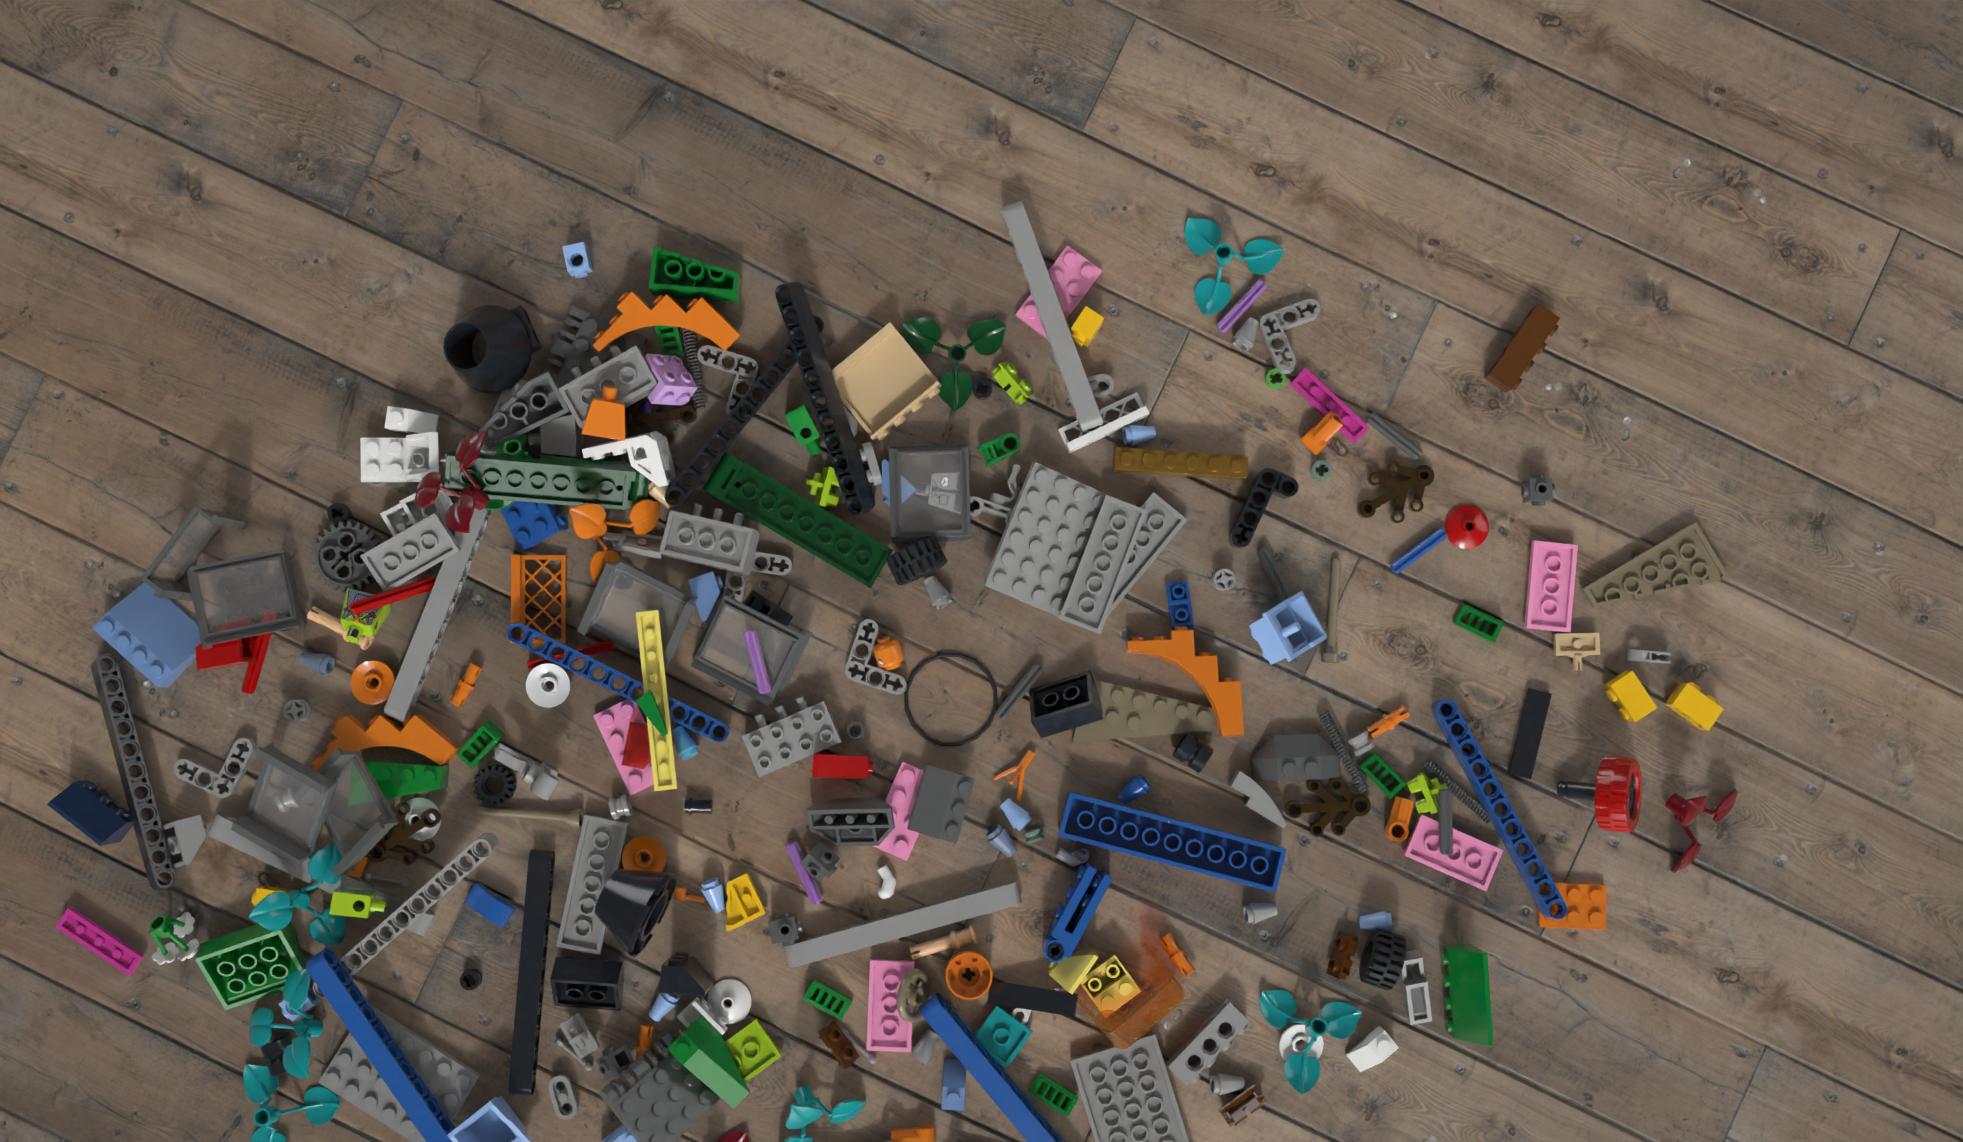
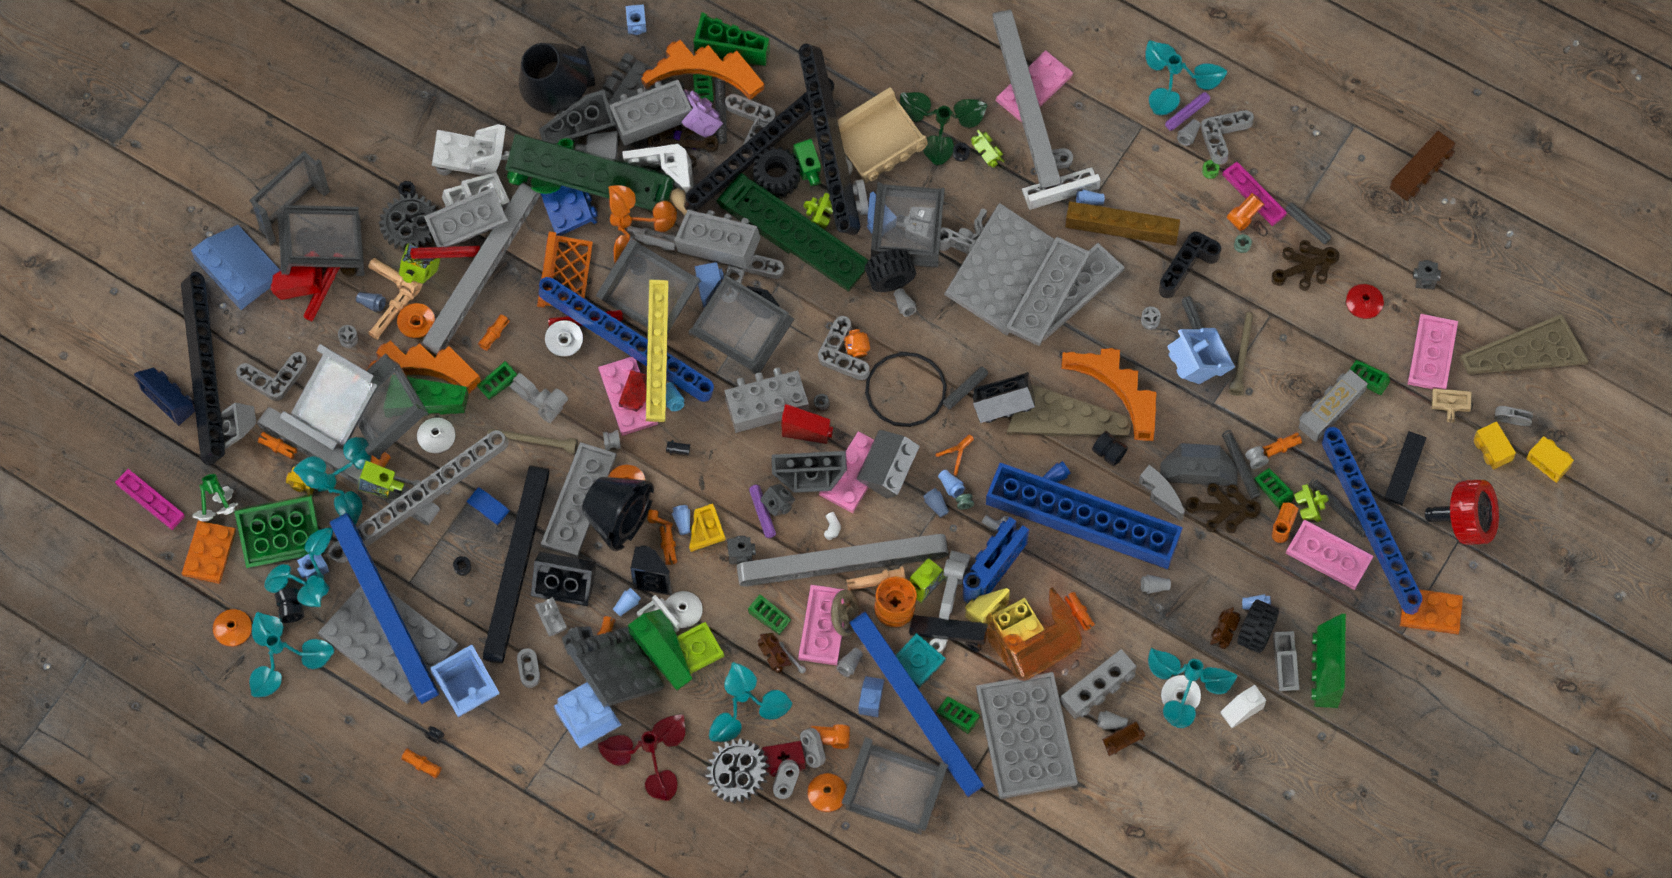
camera: 10 degrees right, 20 degrees down
dark brown plant [367,802,441,865] -> none
white slope [384,406,439,434] -> none
dark red plant [415,431,489,533] -> none
black tyre [473,765,517,805] -> none
light grey hinge [555,1037,593,1071] -> none
orange torso [582,386,626,441] -> none
green slope [636,690,668,737] -> none
medium lavender axle [743,629,771,694] -> none
green piece [977,433,1021,468] -> none
yellow brick [1070,306,1104,347] -> none
blue slope [1165,581,1194,630] -> none
blue axle [1390,528,1447,574] -> none
dark grey axle [1439,789,1453,855] -> none
dark red plant [1665,789,1738,873] -> none
none -> orange plate [182,521,236,584]
none -> orange dish [213,609,252,647]
none -> orange pin [258,432,298,459]
none -> light nougat pin [368,288,414,340]
none -> orange pin [659,525,677,565]
none -> black tyre [753,147,800,198]
none -> lime torso [909,558,946,603]
none -> light grey piece [939,551,971,620]
none -> light grey brick [1298,370,1368,442]

